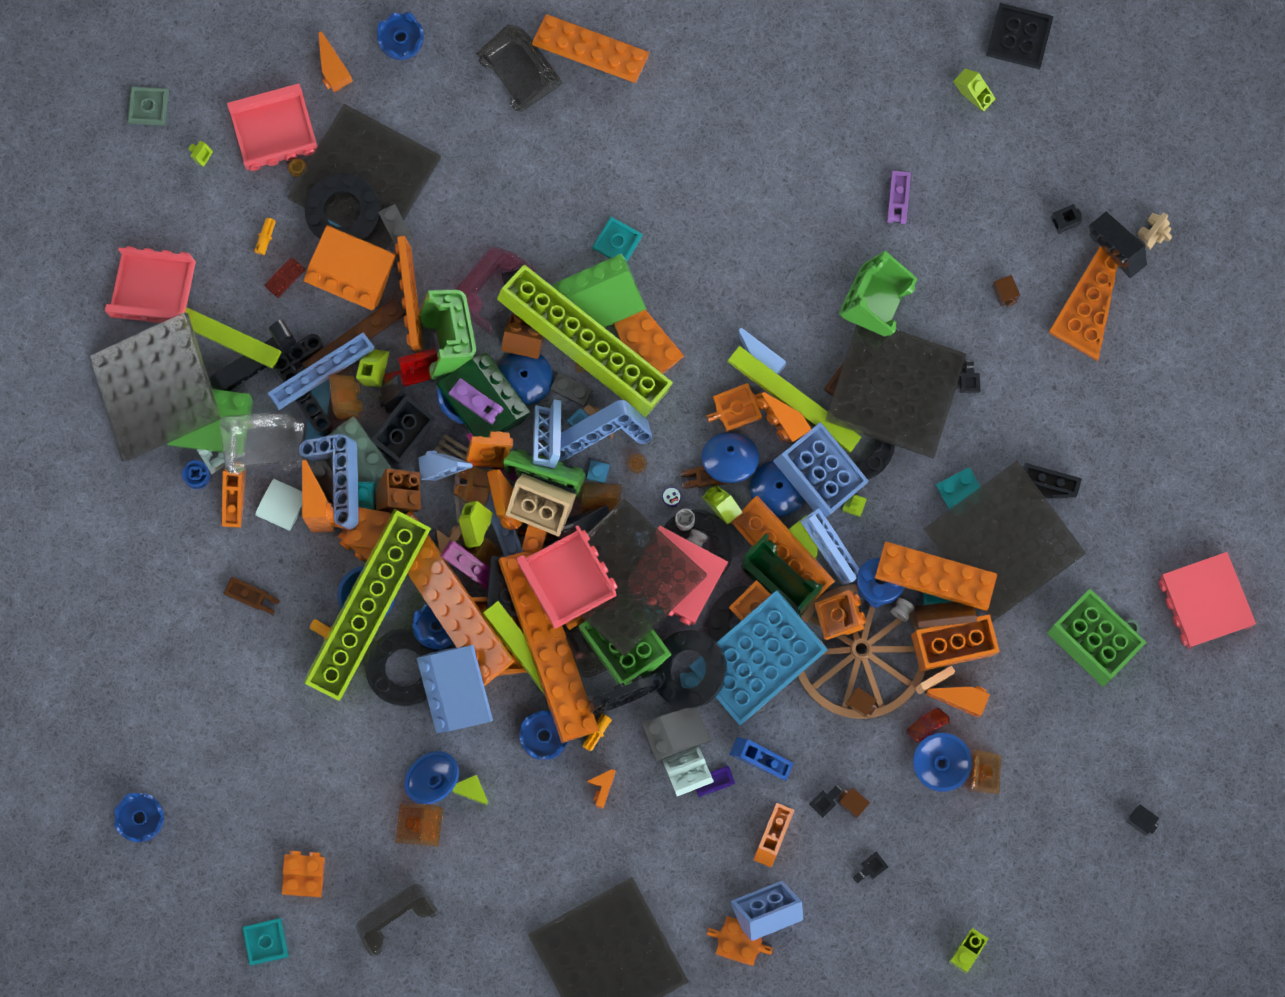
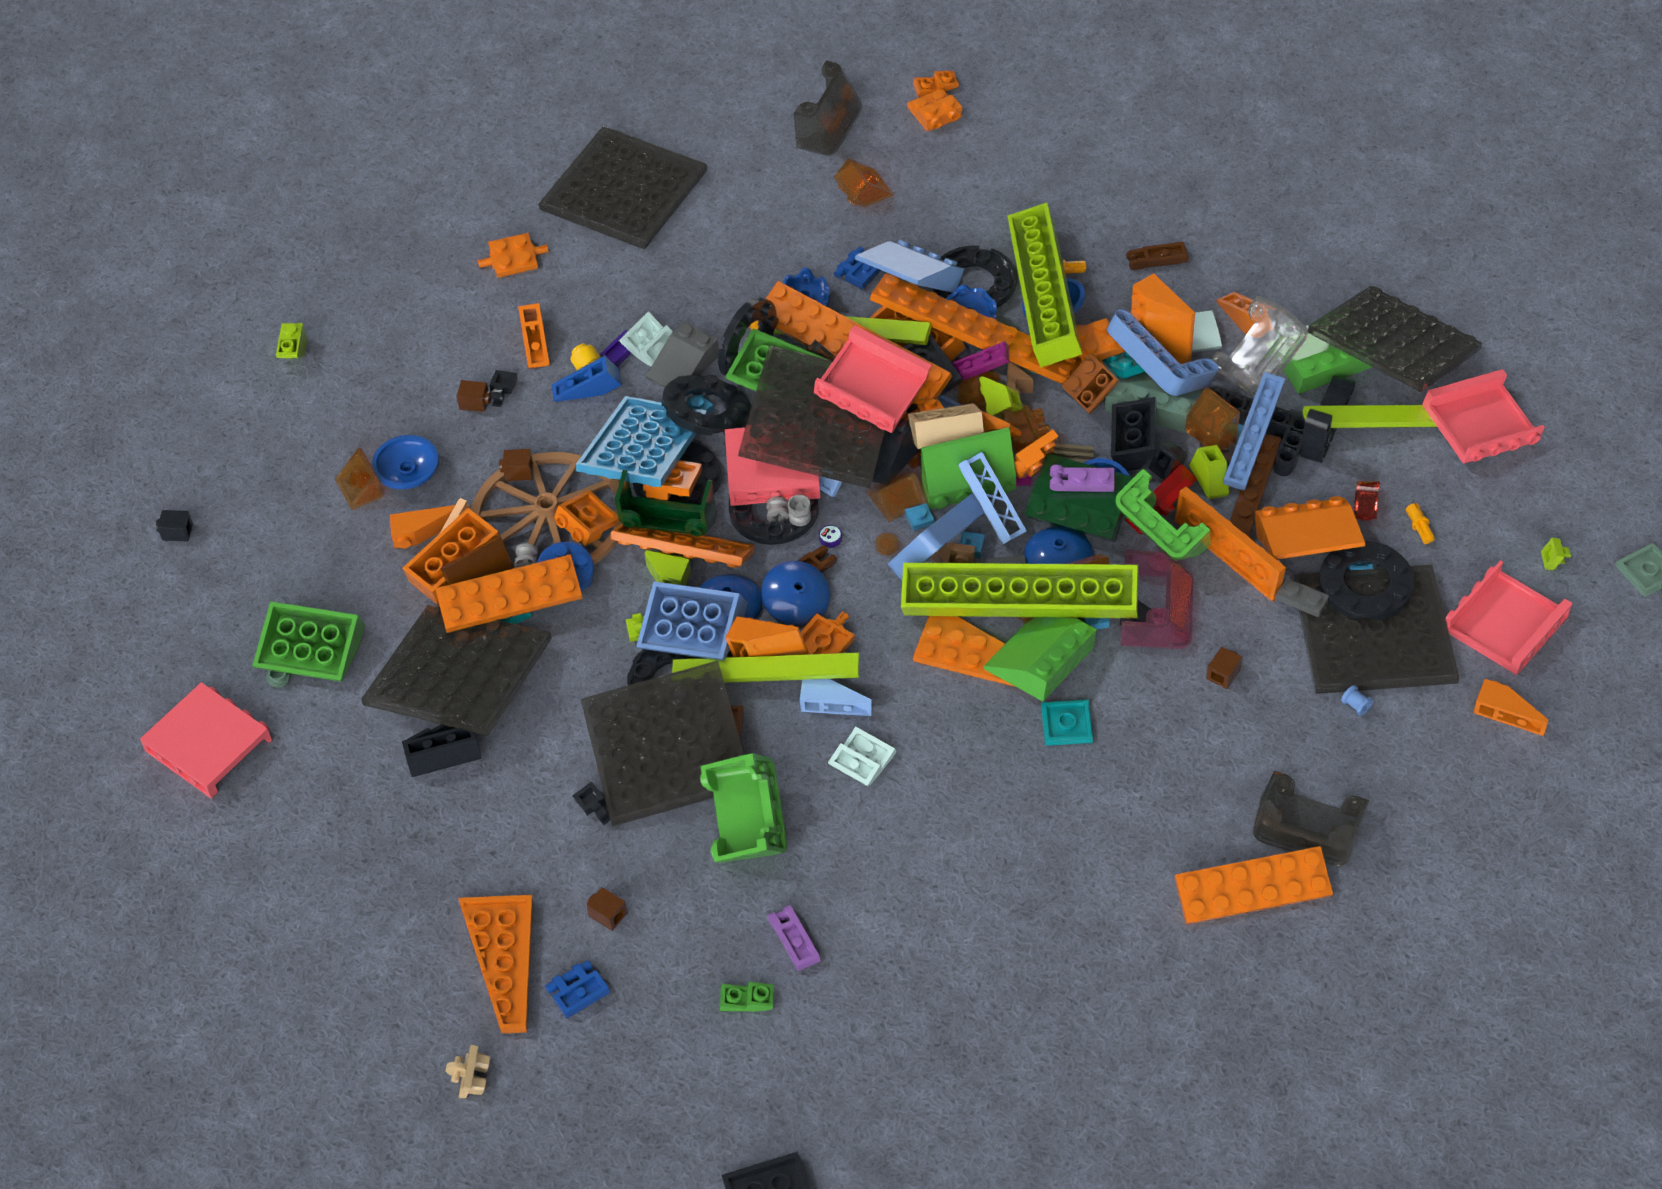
camera: 150 degrees right, 25 degrees down
blue plate [114,793,165,843] -> none
blue wheel [182,460,211,489] -> none
teal tile [242,918,289,966] -> none
pearl gold plate [288,159,307,177] -> none
blue plate [377,12,424,60] -> none
blue dish [404,751,459,805] -> none
light blue slope [418,451,473,481] -> none
lime slope [451,775,488,805] -> none
orange slope [587,769,616,809] -> none
lime slope [702,486,743,524] -> none
medium blue slope [731,880,803,941] -> none
light blue fence [800,508,859,585] -> none
black plate [853,851,888,884] -> none
clear red slope [906,707,950,743] -> none
teal plate [936,467,988,519] -> none
lime slope [953,68,996,112] -> none
black brick [1051,204,1082,234] -> none
black wedge [1089,211,1147,278] -> none
none -> blue plate [544,960,610,1019]
none -> yellow head [570,343,601,370]
none -> bright green slope [719,982,774,1011]
none -> light aqua slope [828,727,897,787]
none -> blue plate [834,246,881,290]
none -> orange slope [913,71,959,97]
none -> reddish brown brick [1206,647,1242,689]
none -> medium blue bush [1341,685,1374,717]

